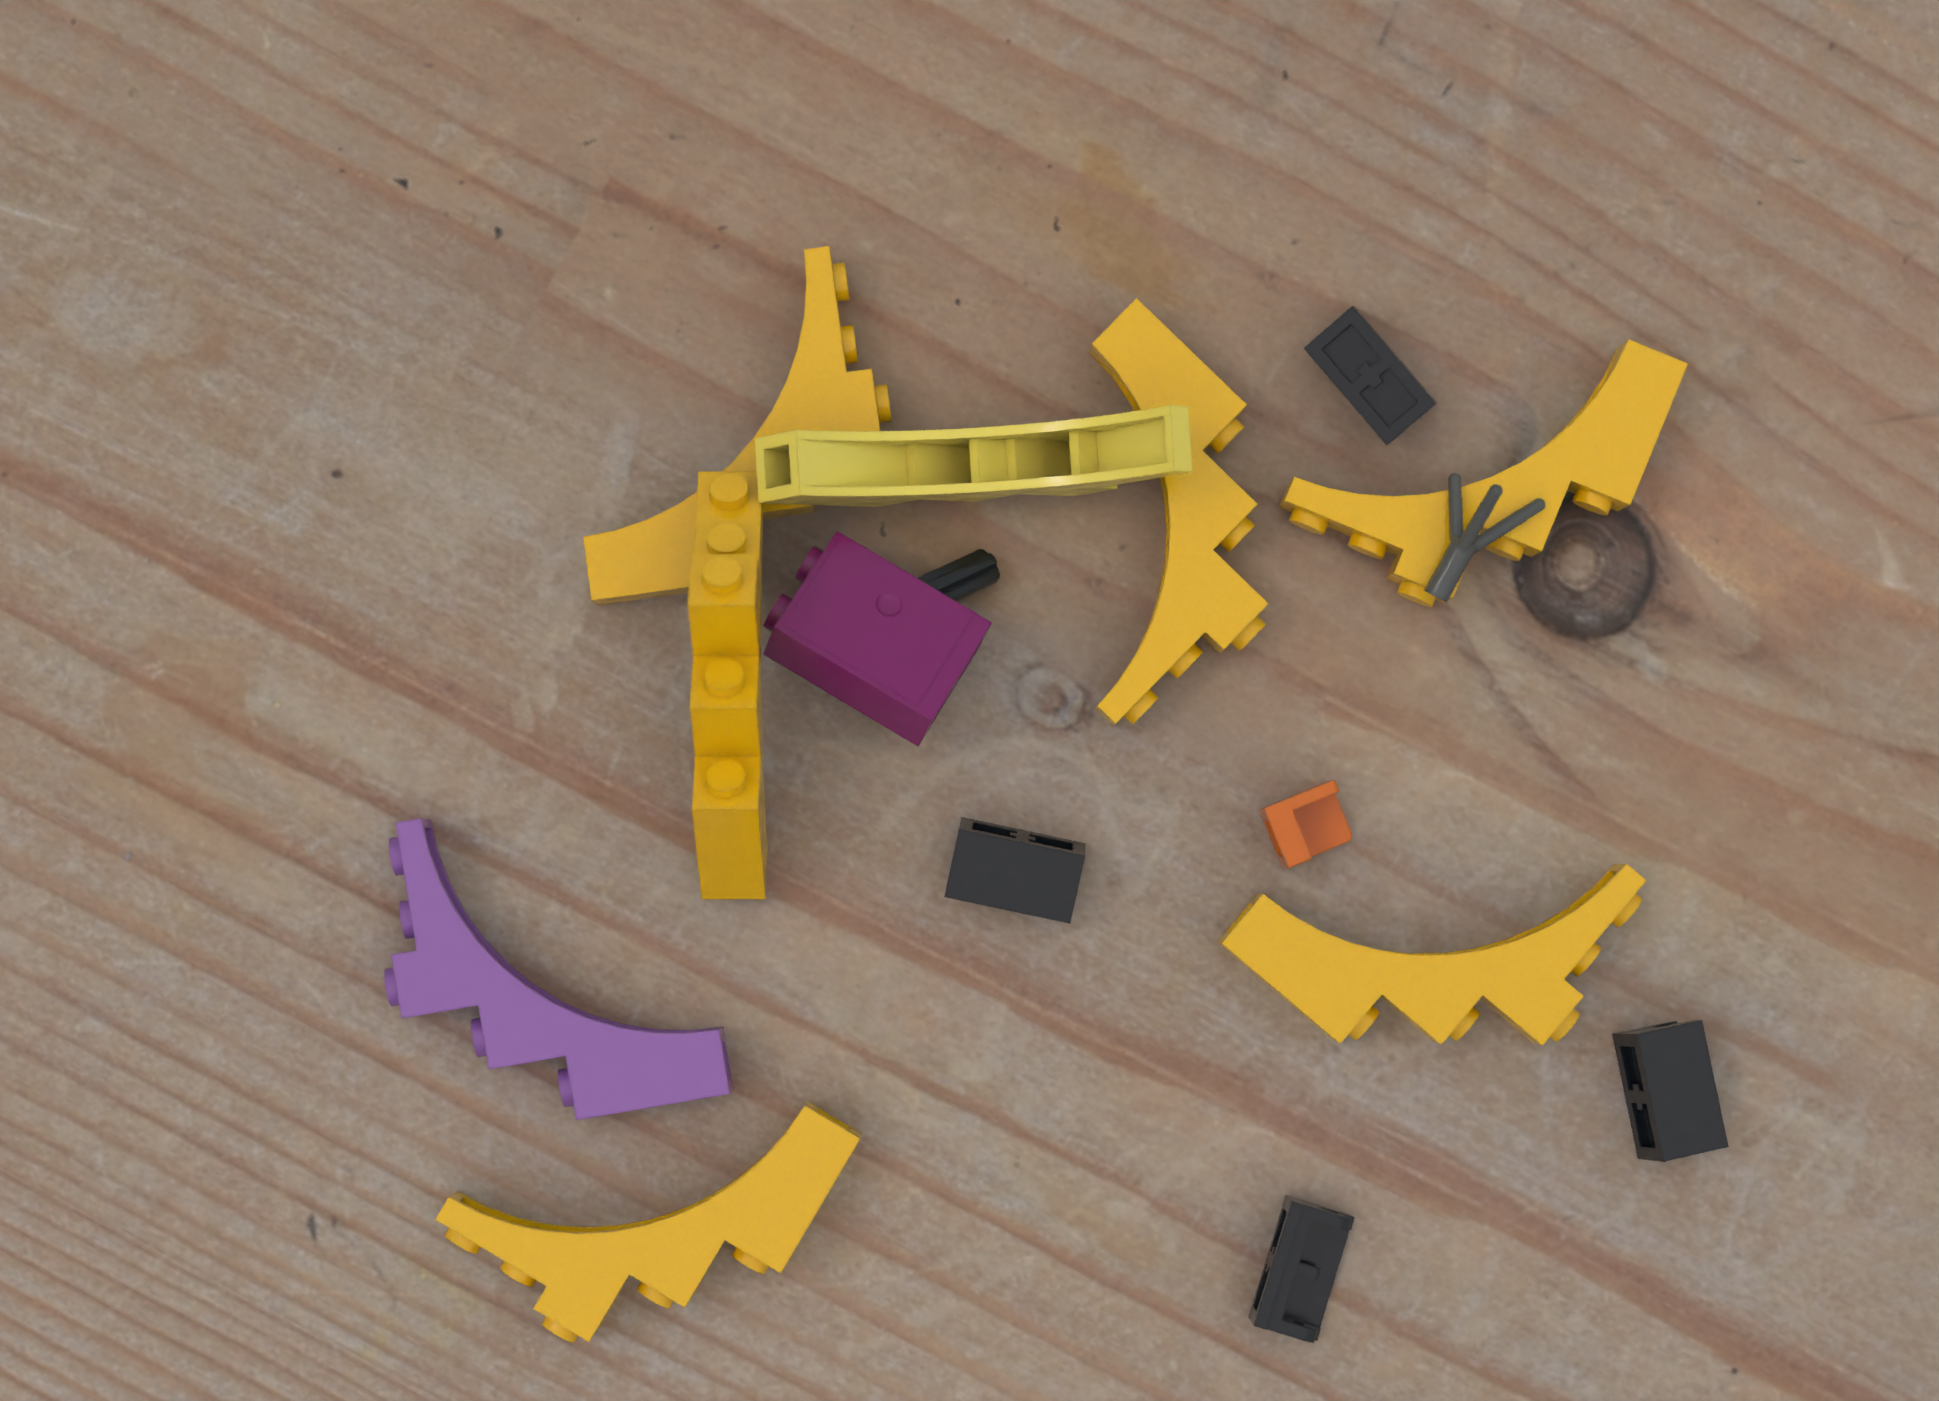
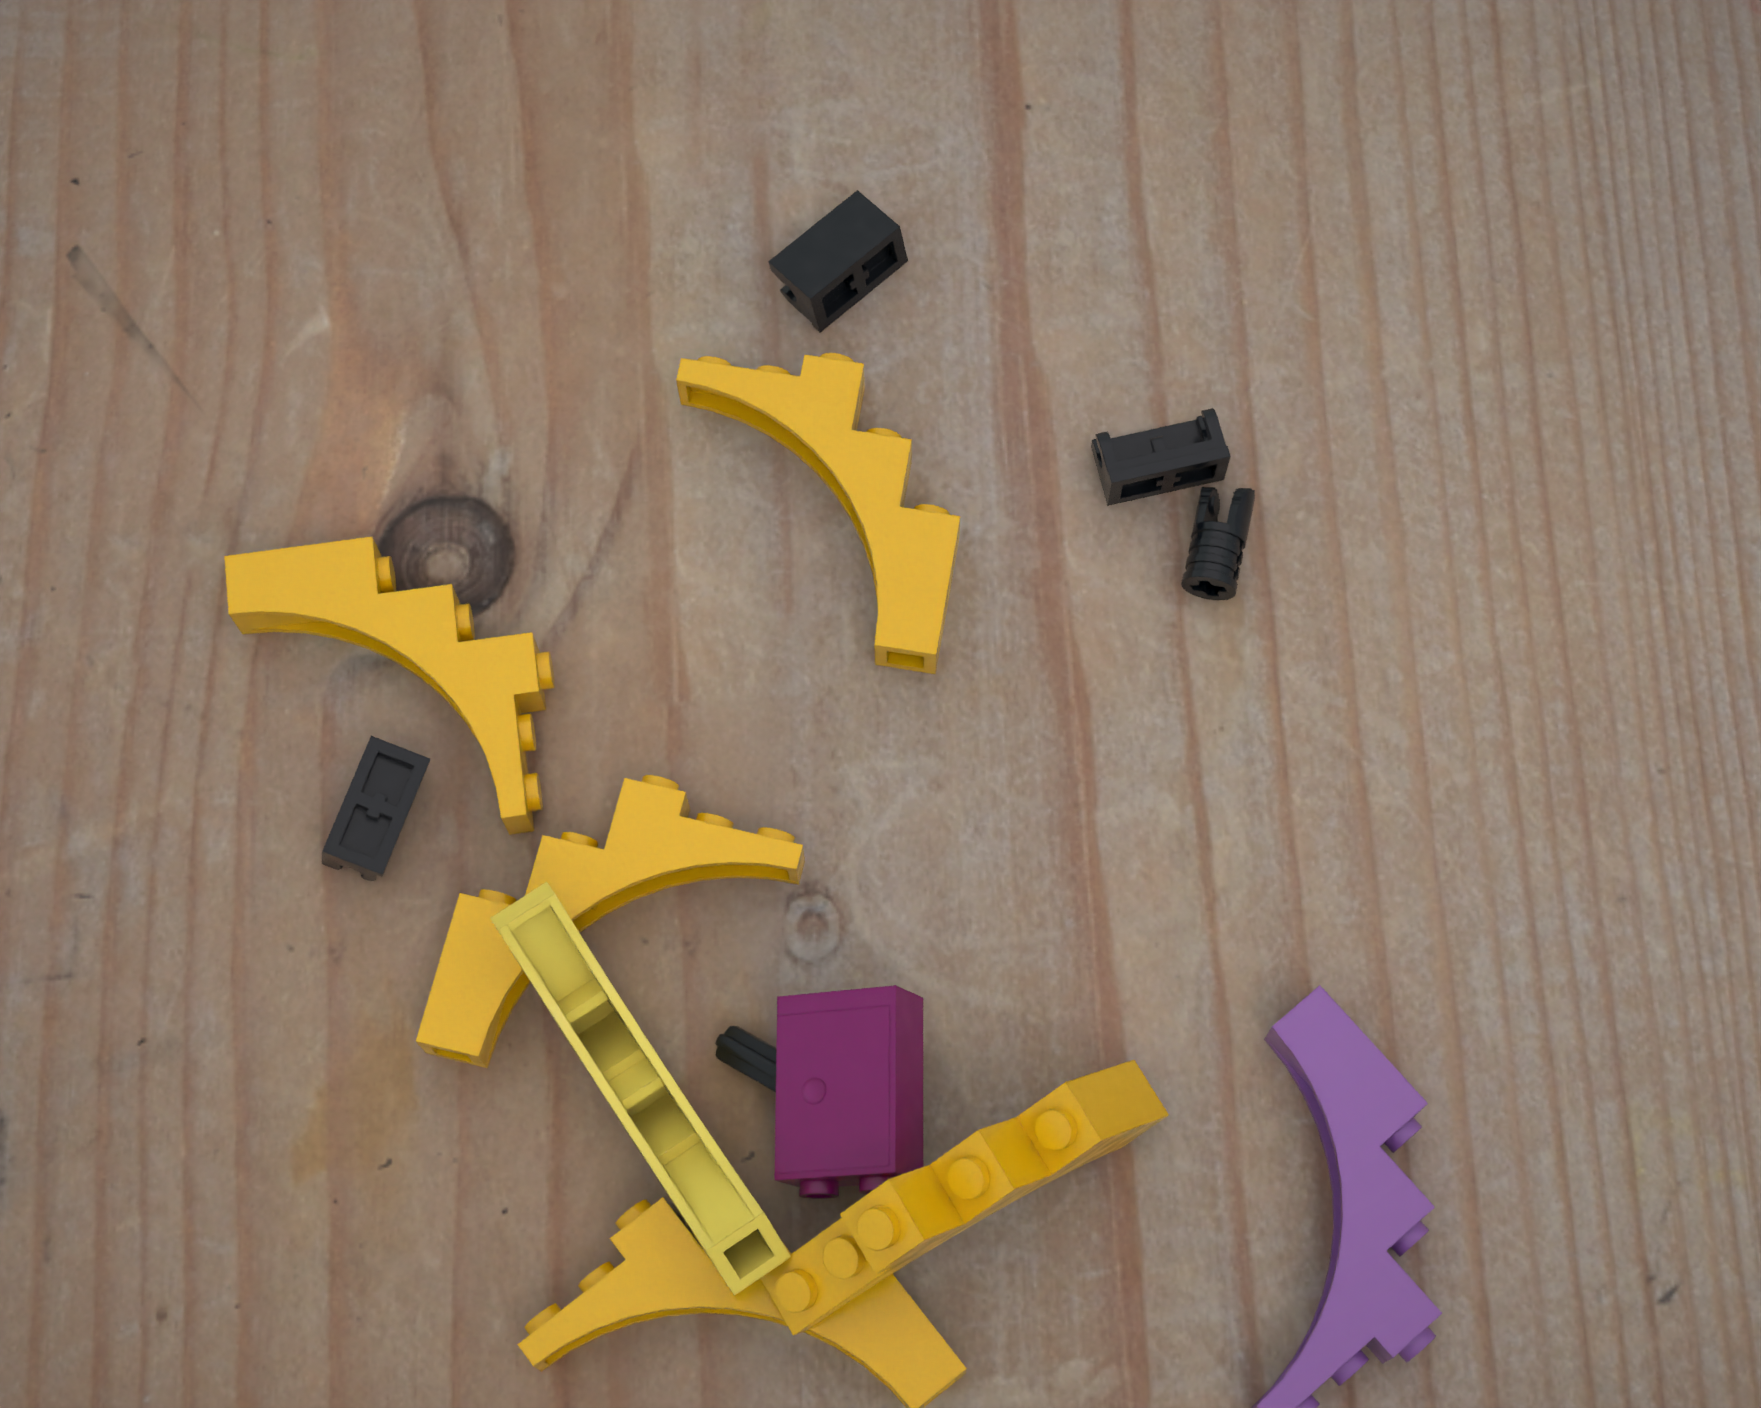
camera: 115 degrees left, 15 degrees down
yellow arch [435,1101,862,1343] -> none
black hinge [944,817,1086,924] -> none
orange panel [1258,779,1352,868] -> none
dark grey plant [1424,473,1545,602] -> none
none -> black hinge [1181,487,1255,600]

